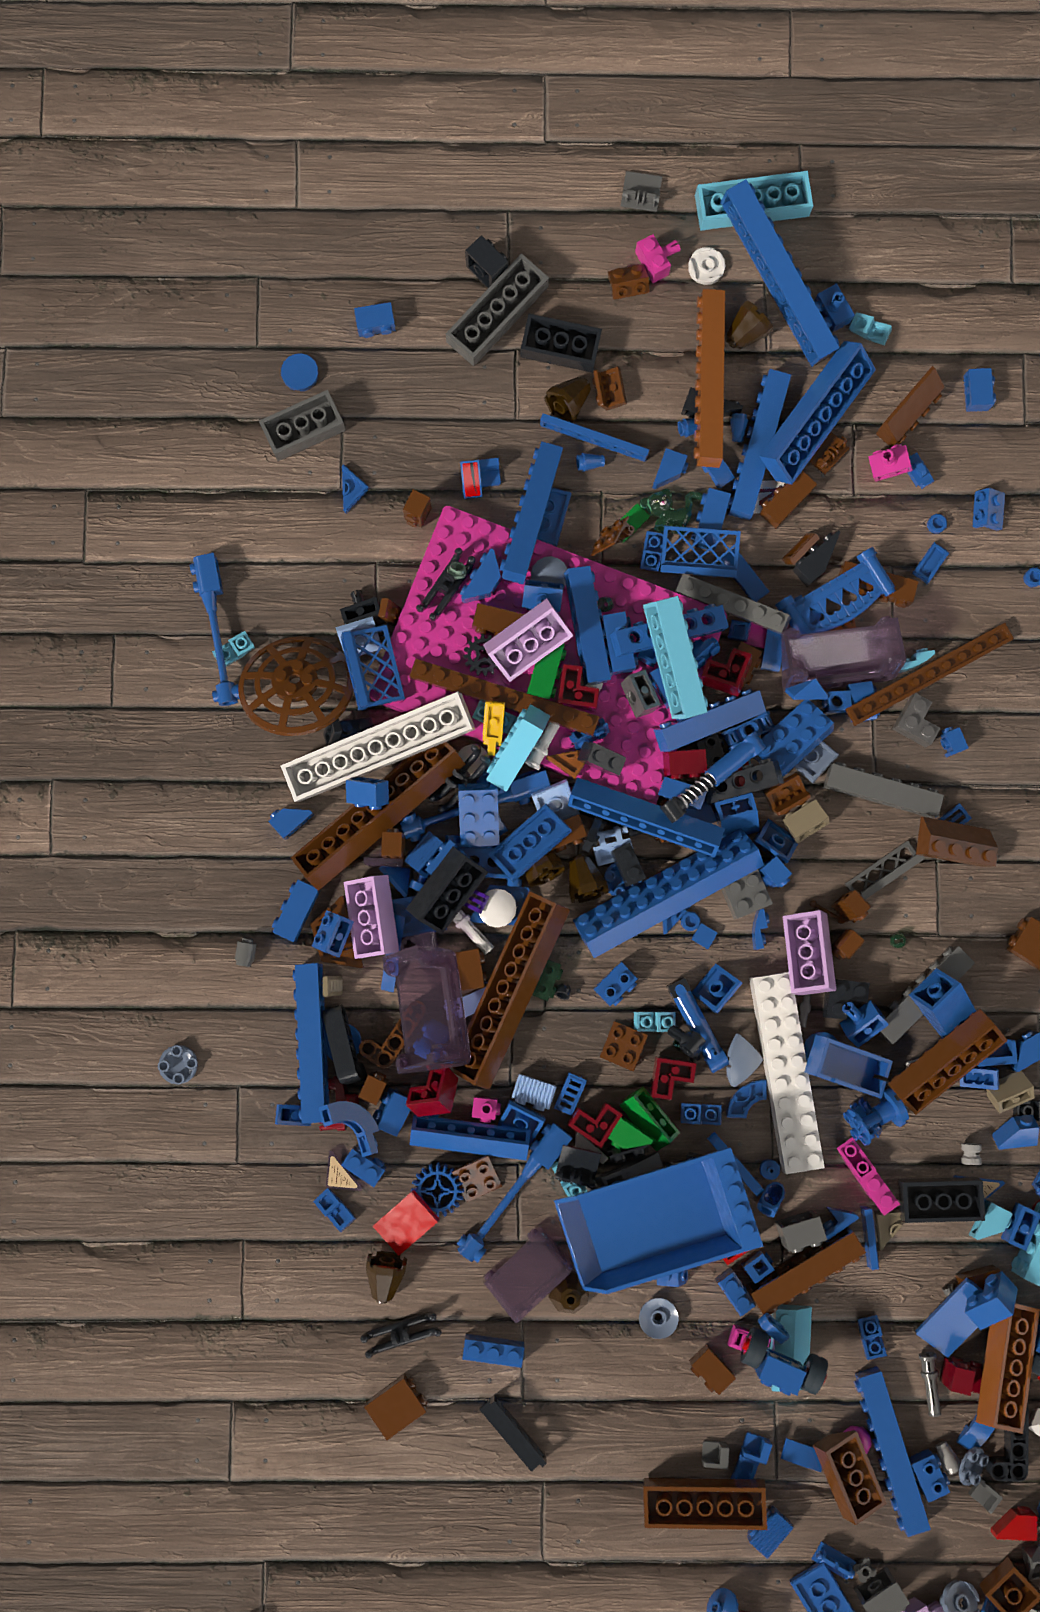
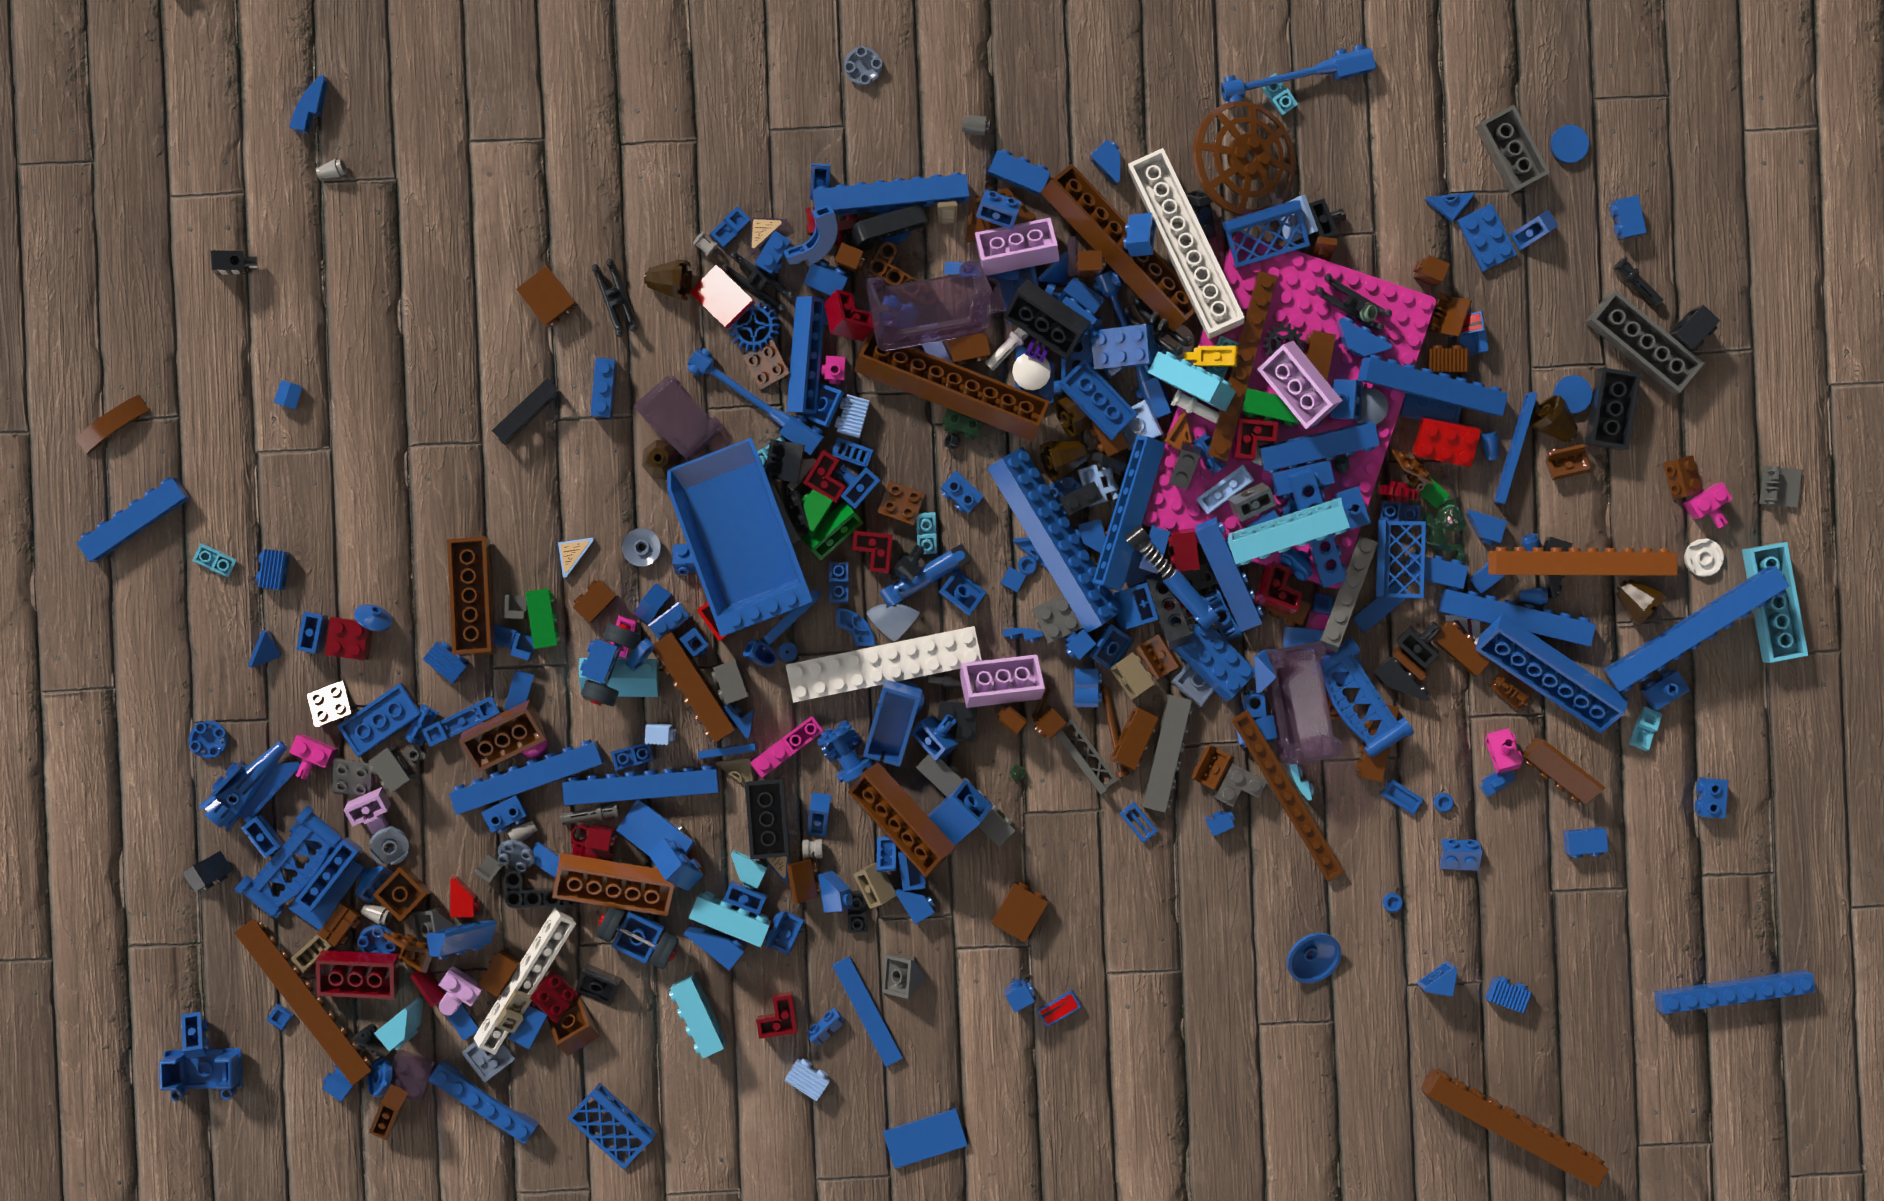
camera: 90 degrees right, 5 degrees up
reddish brown slope [916,816,998,867] -> none
none -> blue slope [422,696,500,747]
none -> green brick [525,588,560,649]
none -> tile [558,538,594,578]
none -> blue brick [562,765,720,805]
none -> dark red piece [571,824,589,857]
none -> blue slope [634,583,672,625]
none -> light blue brick [645,723,676,745]
none -> light grey bush [692,231,718,257]
none -> black piece [722,251,795,311]
none -> reddish brown slope [787,858,821,904]
none -> blue slope [807,792,831,837]
none -> blue brick [835,465,881,510]
none -> blue brick [1074,668,1102,707]
none -> blue slope [1075,519,1106,554]
none -> reddish brown bar [1101,686,1129,777]
none -> reddish brown brick [1110,708,1158,770]
none -> reddish brown bracket [1191,744,1235,792]
none -> light blue tile [1196,465,1254,515]
none -> blue brick [1332,486,1371,531]
none -> dark red gear [1377,481,1421,503]
none -> black brick [1397,622,1442,669]
none -> red brick [1411,415,1481,468]
none -> reddish brown hinge [1428,292,1472,337]
none -> reddish brown brick [1428,345,1469,373]
none -> blue plate [1456,203,1517,272]
none -> blue slope [1510,210,1559,250]
none -> blue tile [1553,375,1592,414]
none -> black pin [1613,257,1664,308]
none -> blue brick [1694,777,1729,819]

